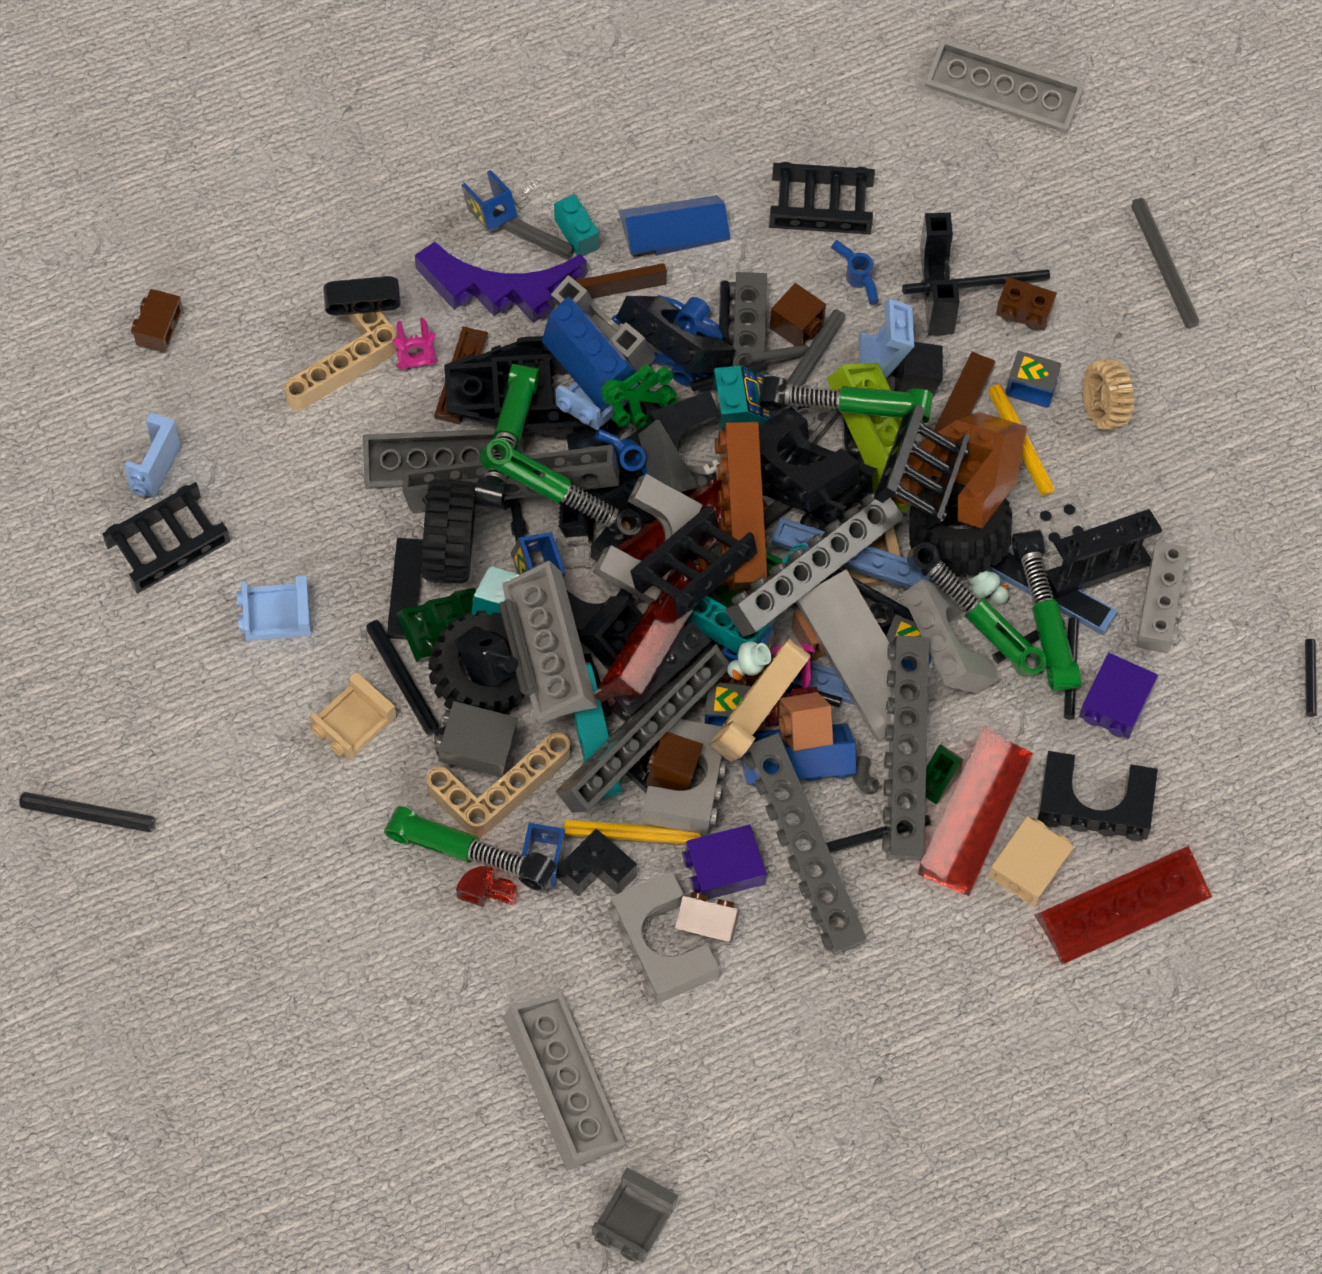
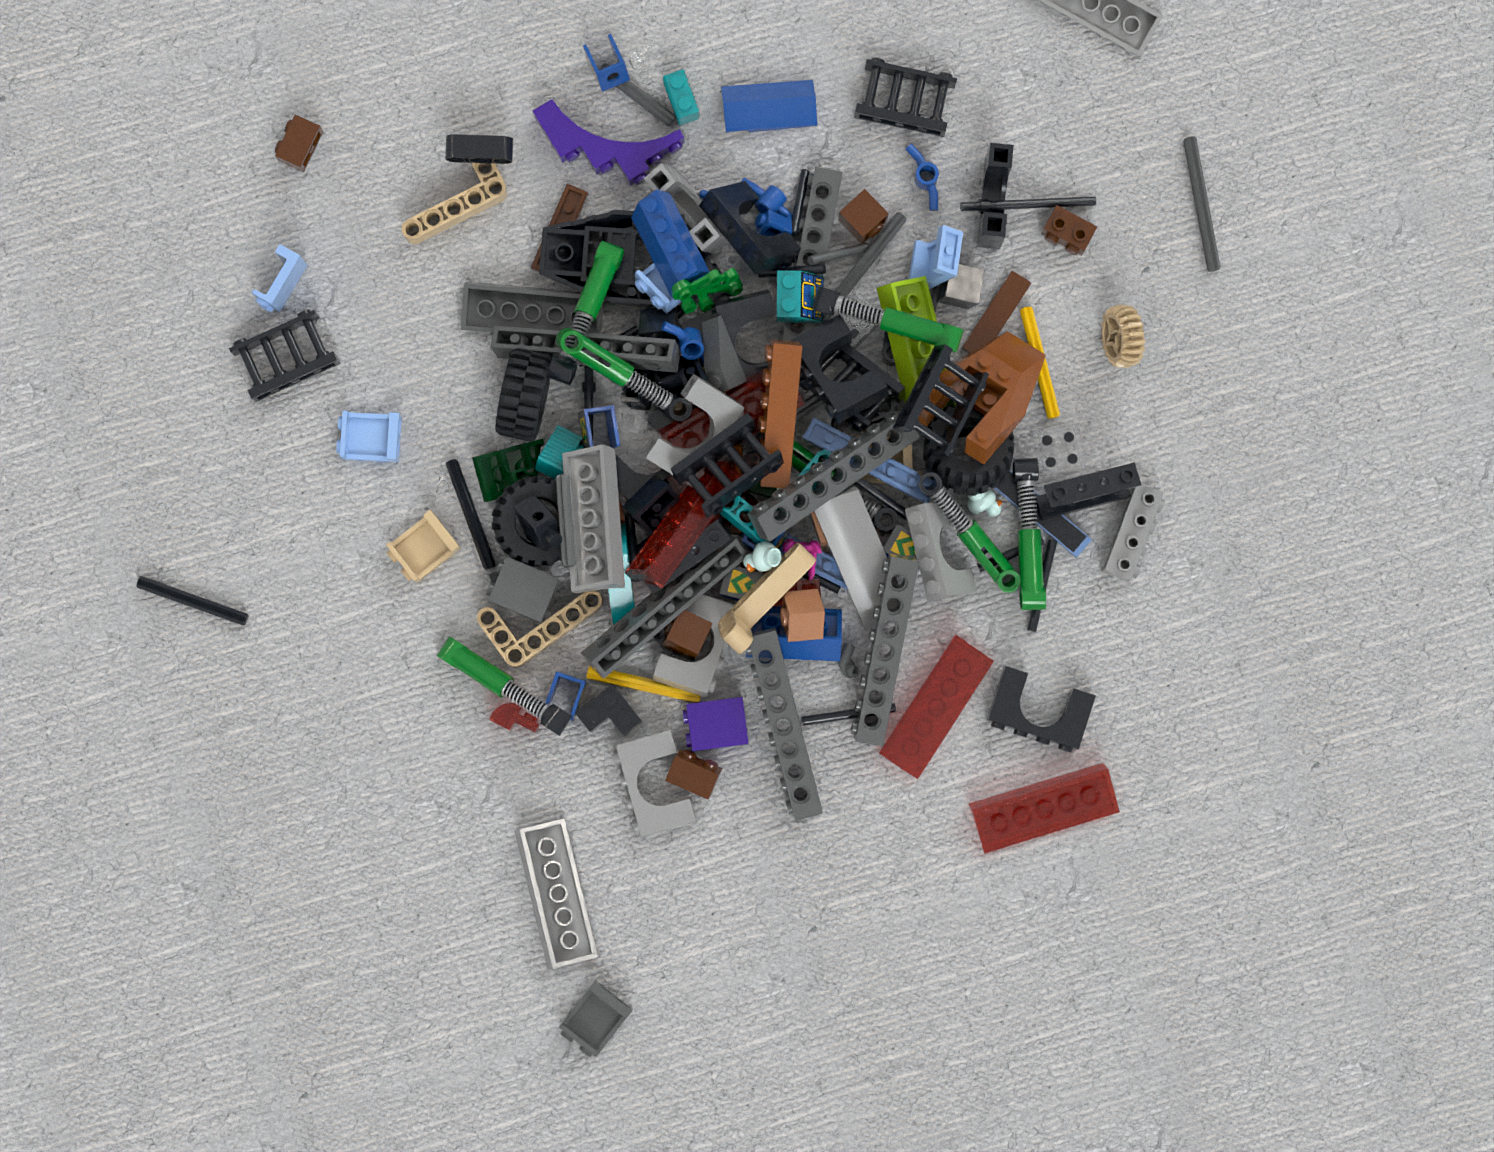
camera: 10 degrees right, 20 degrees up
black tile [387,538,423,640] -> none
dark pink piece [393,317,438,370] -> none
reddish brown tile [575,263,667,299] -> none
white tile [686,453,720,475] -> none
dark green slope [925,744,963,805] -> none
tan panel [988,816,1074,908] -> none
piece [1006,350,1061,408] -> none
dark purple brick [1079,652,1158,739] -> none
black bar [1305,639,1317,717] -> none

